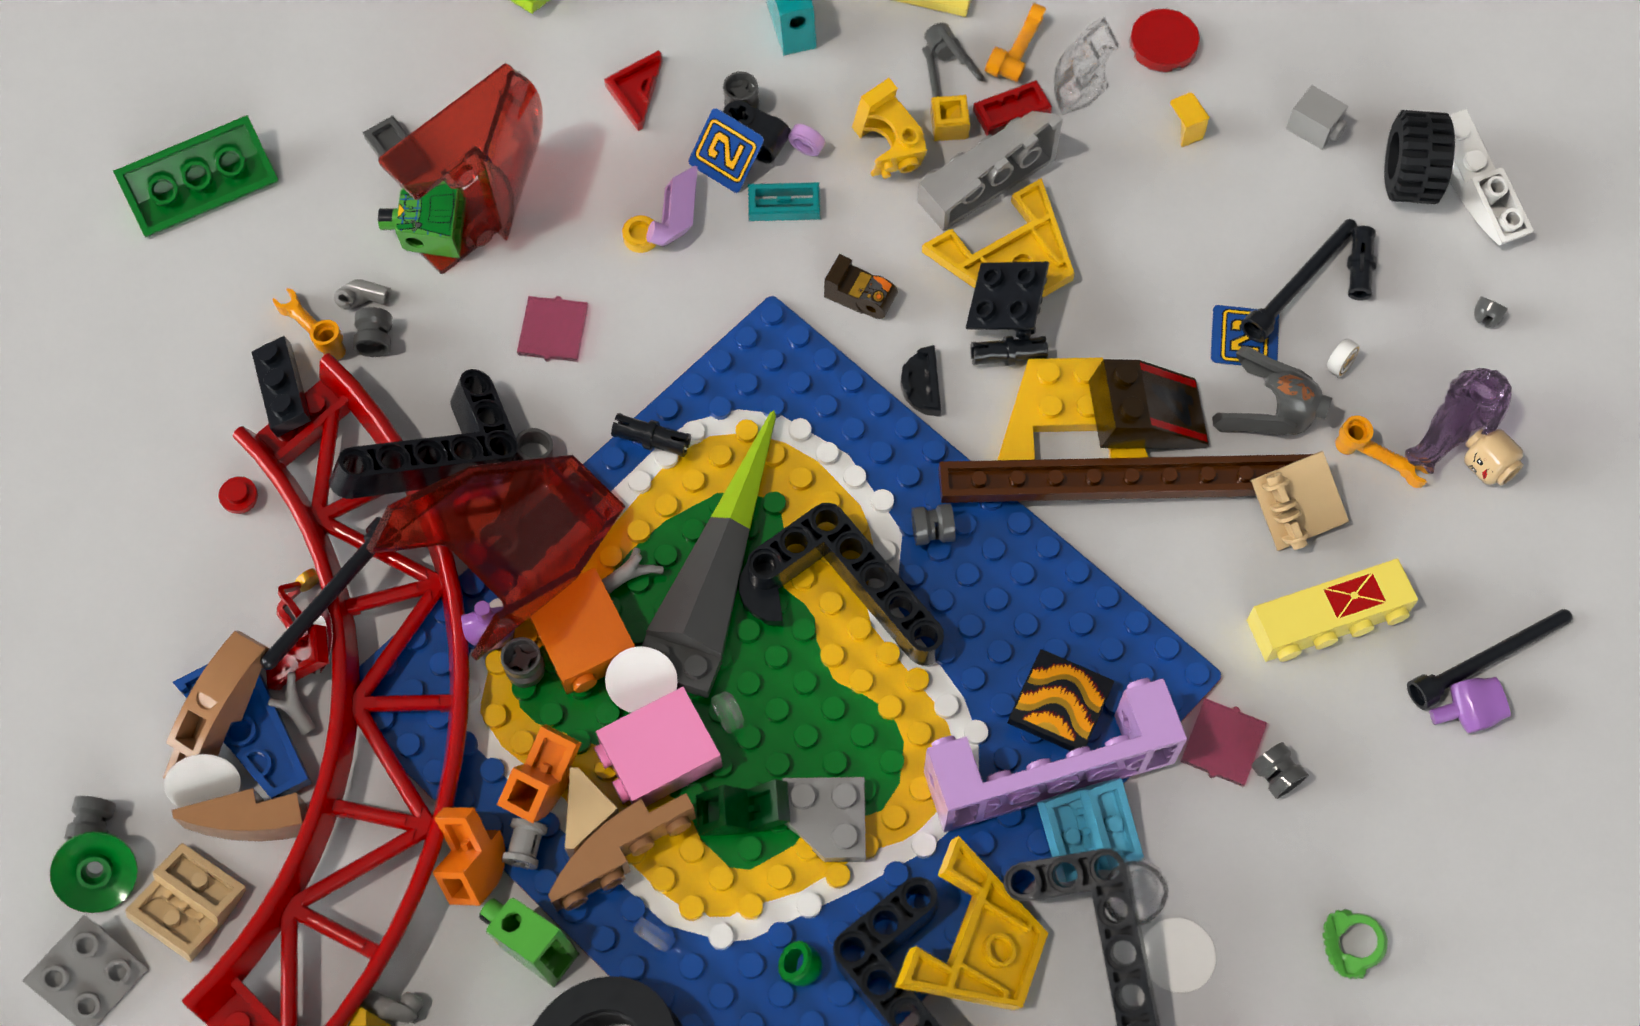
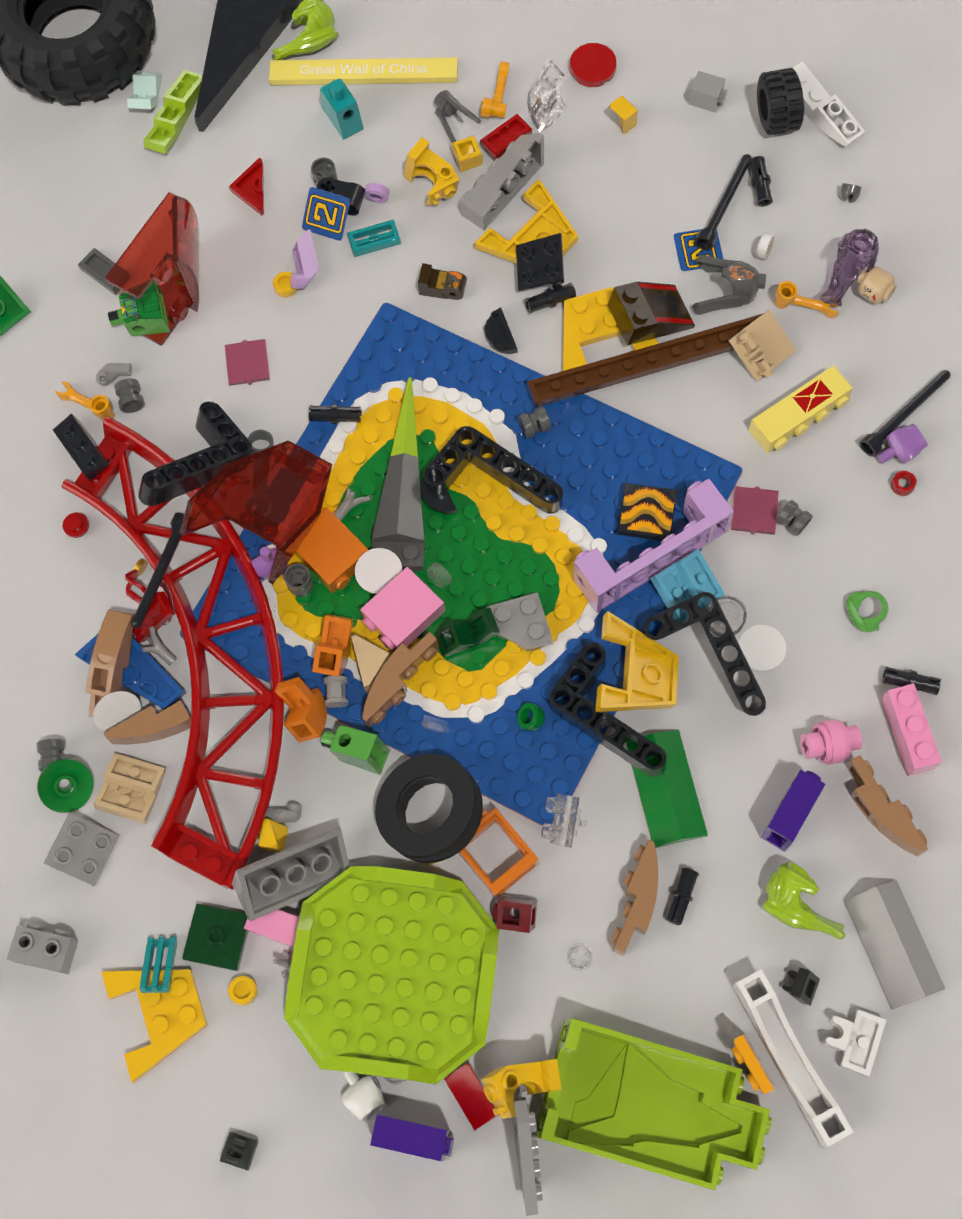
camera: 10 degrees left, 5 degrees up
none -> red axle [891,470,917,496]

